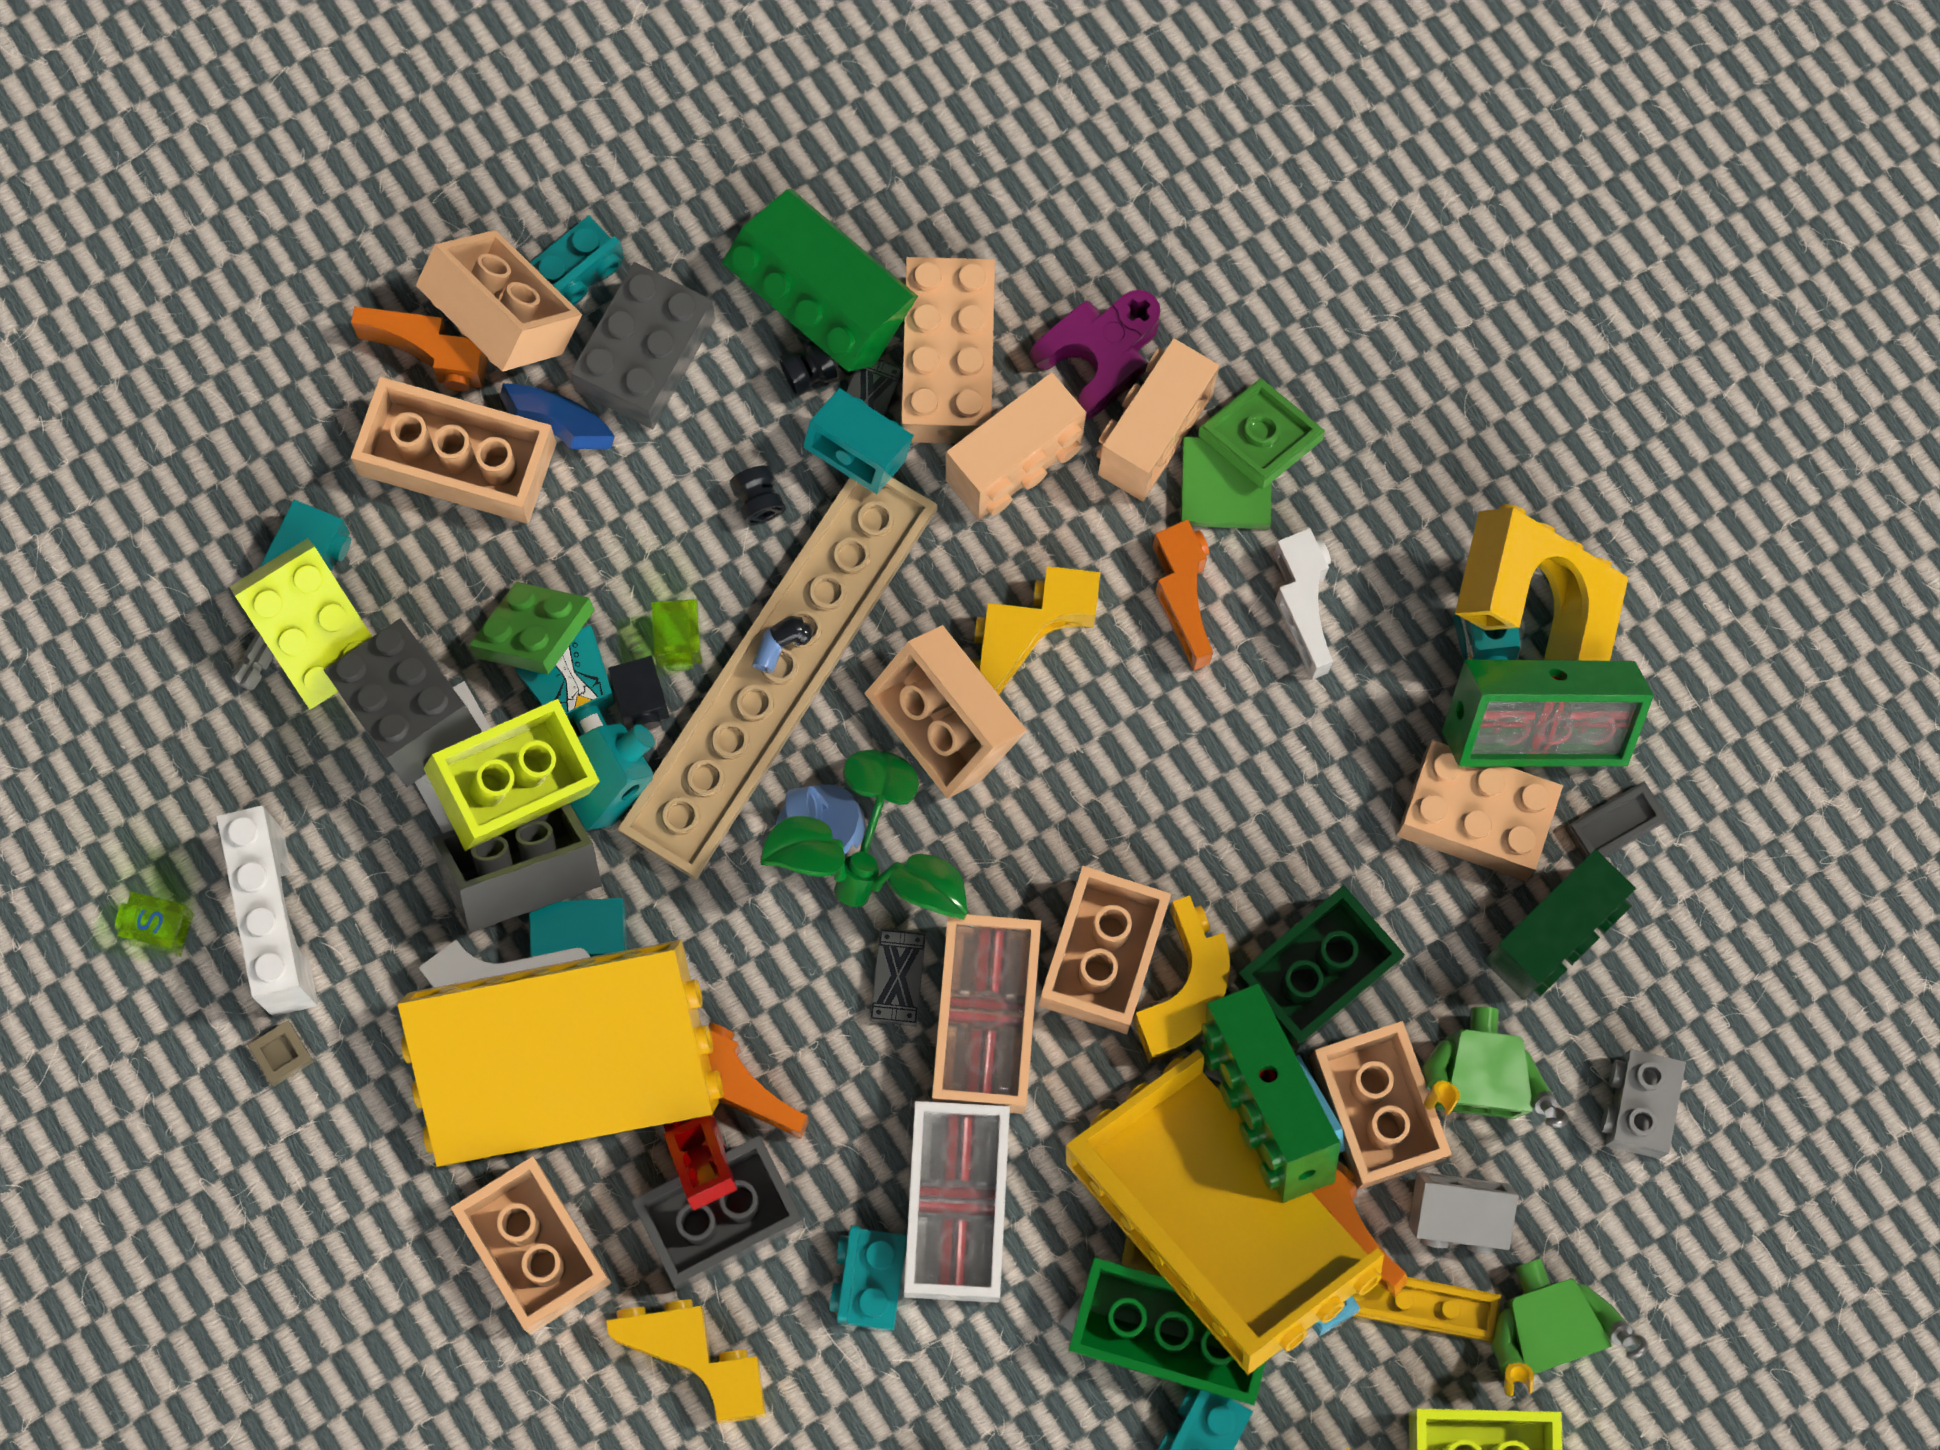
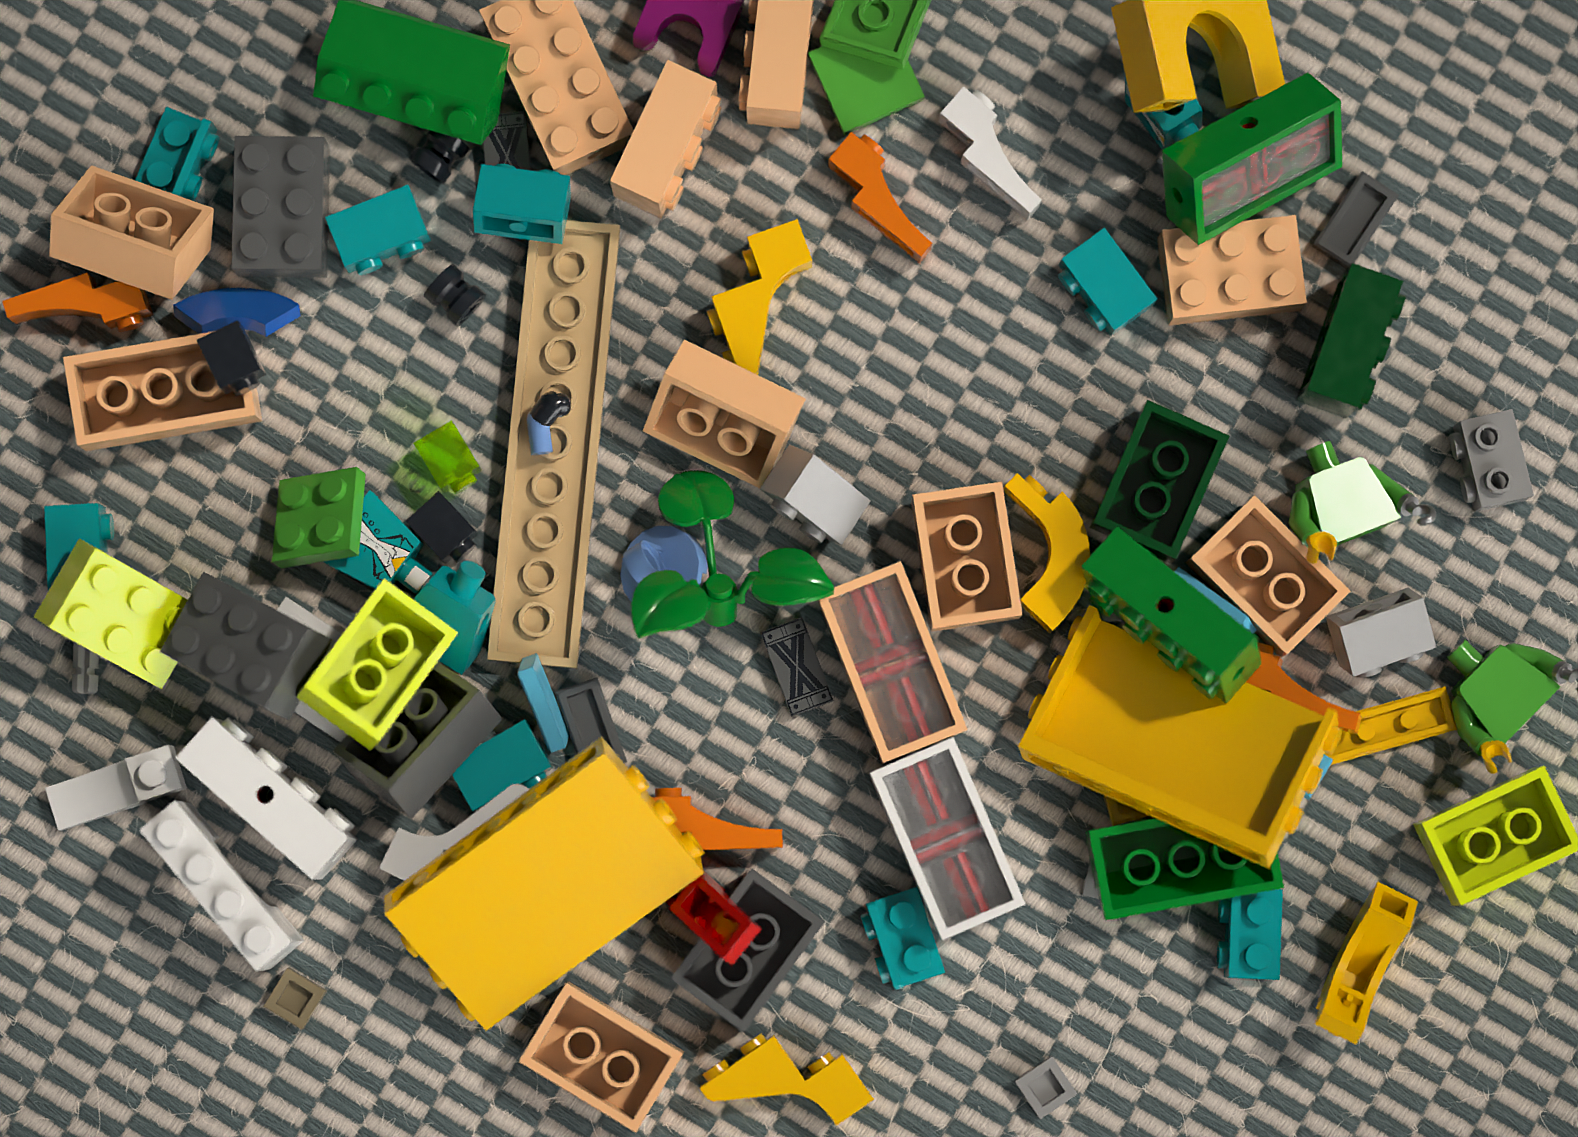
camera: 25 degrees left, 10 degrees up
clear neon green brick [115,891,194,958] -> none
none -> white slope [45,745,187,831]
none -> white brick [175,717,358,880]
none -> black brick [197,320,267,396]
none -> teal brick [325,185,431,275]
none -> medium azure tile [517,653,569,753]
none -> dark grey tile [555,677,627,763]
none -> brick [760,444,871,545]
none -> teal brick [1058,227,1157,337]

